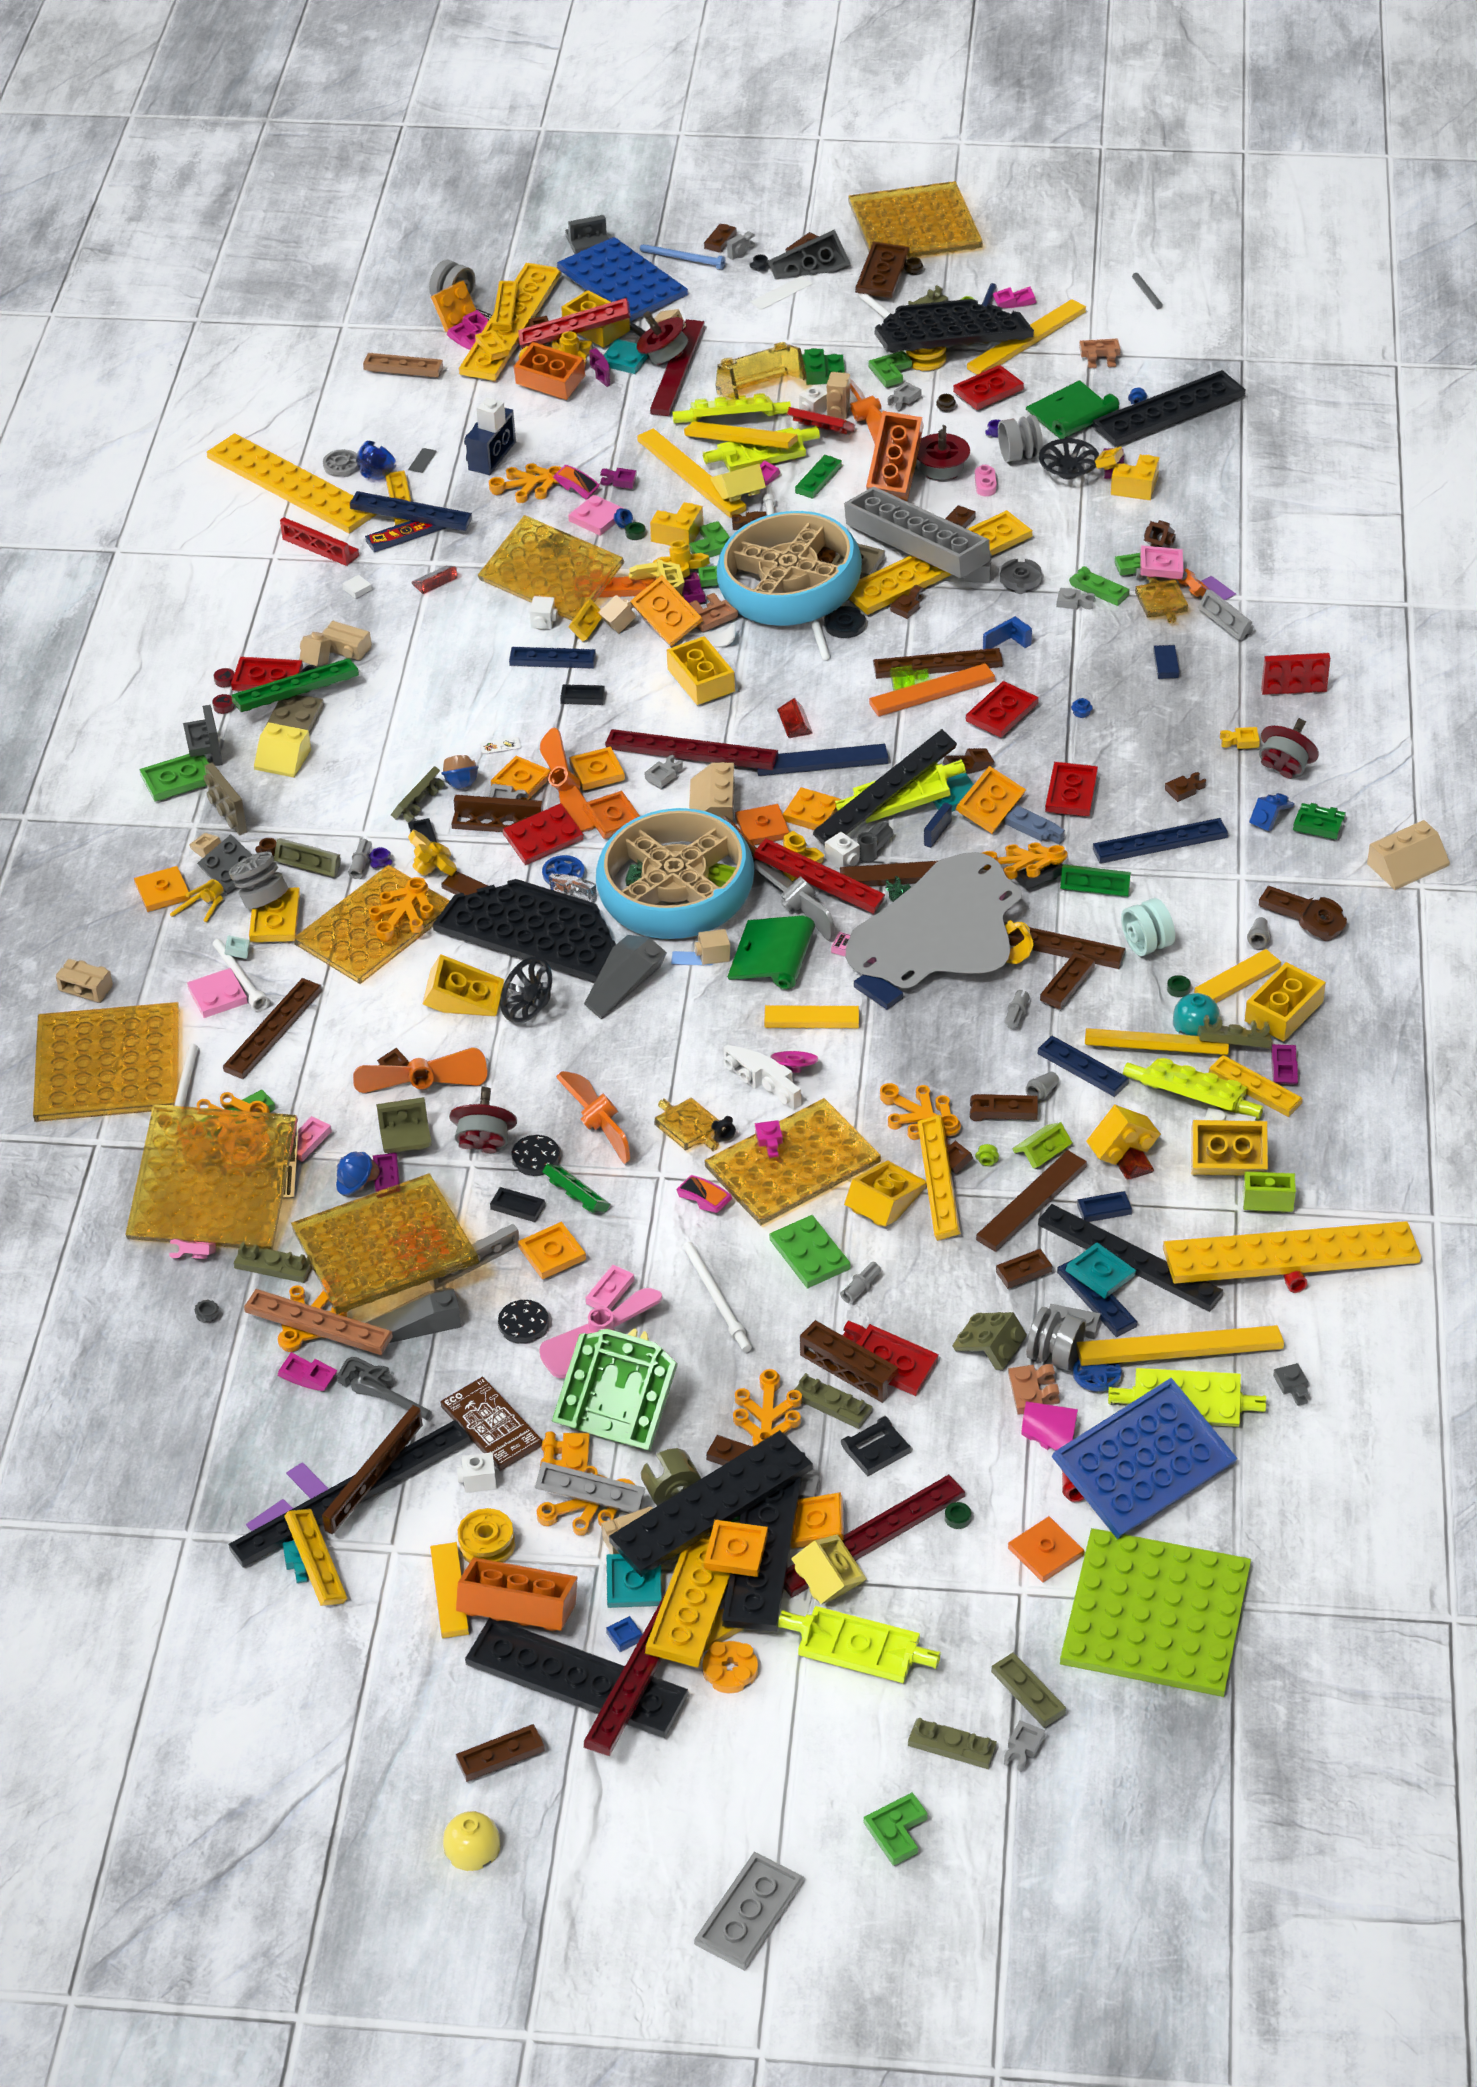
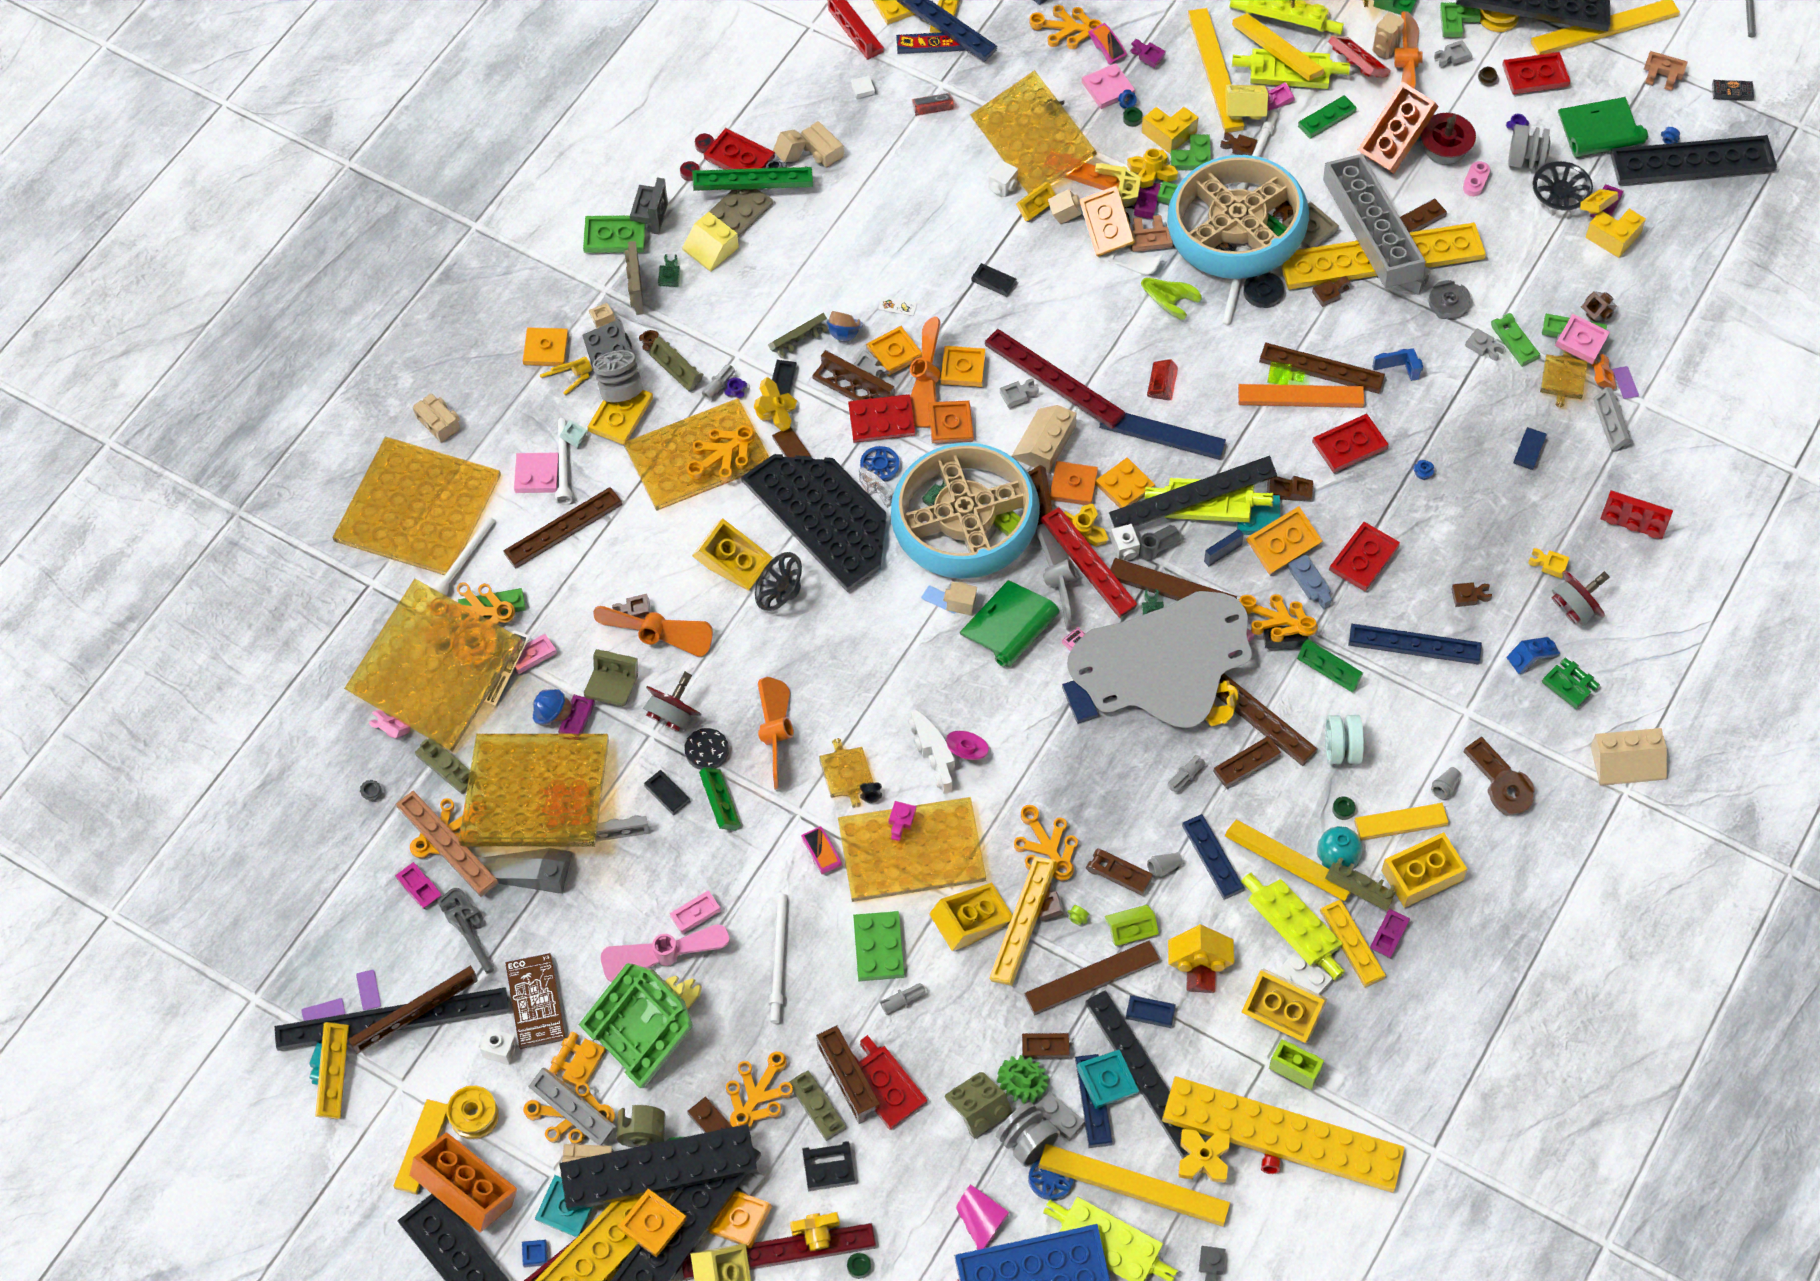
camera: 25 degrees right, 15 degrees up
black tile [498,1300,549,1344] -> none
dark blue tile [509,647,596,669] -> none
light orange plate [518,1221,586,1280] -> none
dark grey wedge [584,935,667,1019] -> none
yellow brick [667,636,735,705] -> none
yellow tile [764,1005,859,1028] -> none
white brick [799,385,827,414] -> none
nougat plate [1008,1364,1060,1415] -> none
none -> clear green plate [658,254,680,287]
none -> yellow plant [790,1212,840,1251]
none -> bright green gear [997,1055,1049,1104]
none -> lime animal [1141,277,1202,320]
none -> yellow plant [1178,1129,1230,1183]
none -> tile [1712,80,1754,101]

